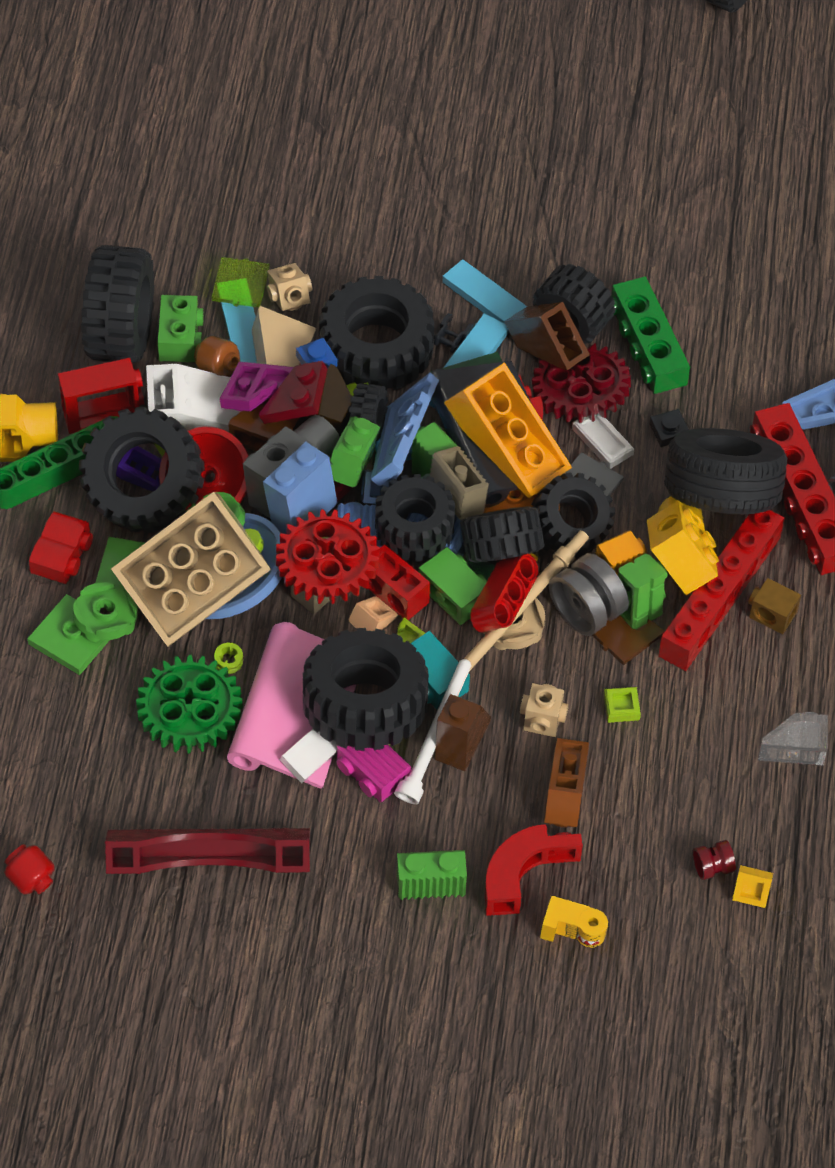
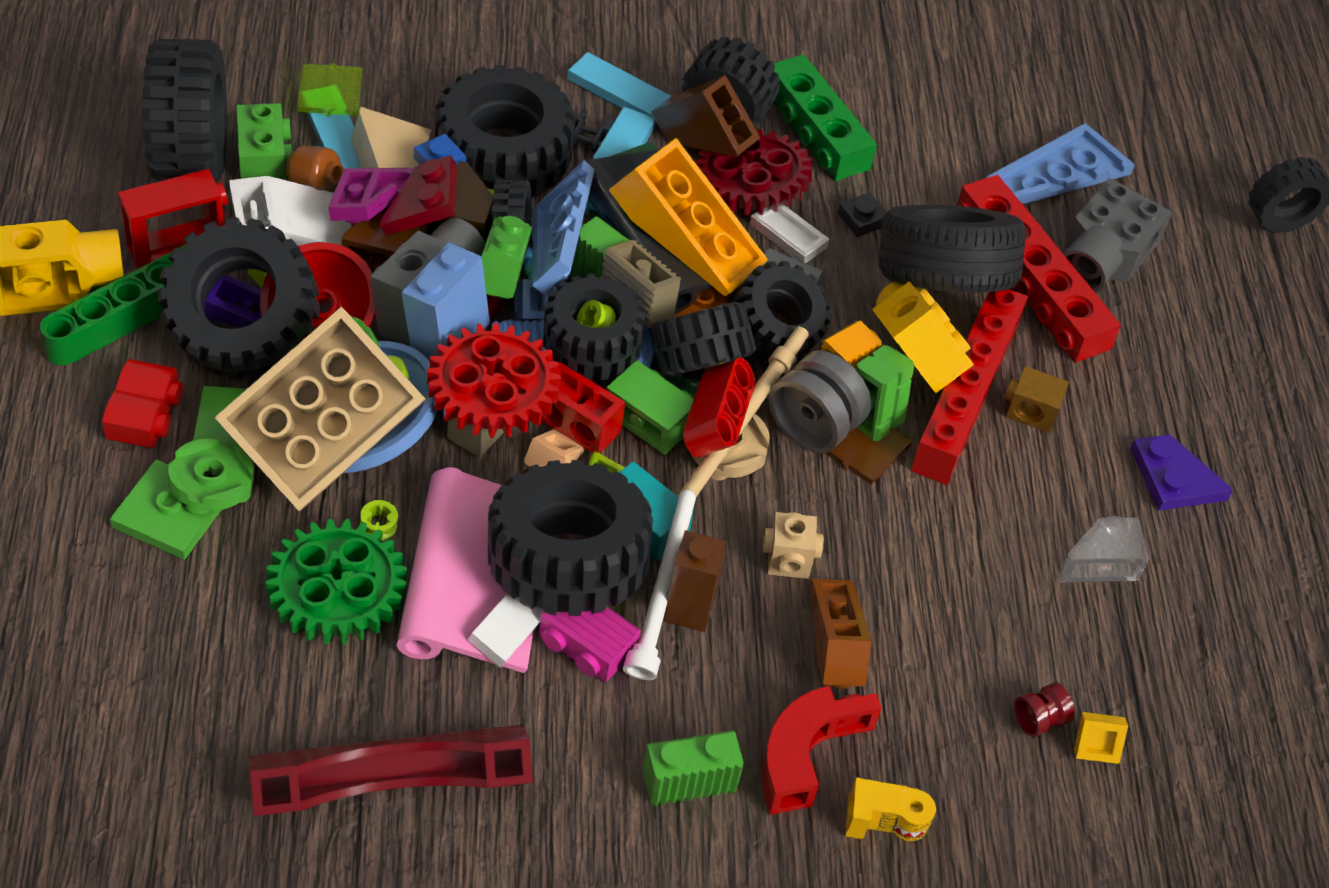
camera: 15 degrees left, 5 degrees down
red head [4,844,55,895] -> none
tan brick [267,263,312,311] -> none
lime tile [604,687,641,723] -> none
none -> lime bush [577,300,616,328]

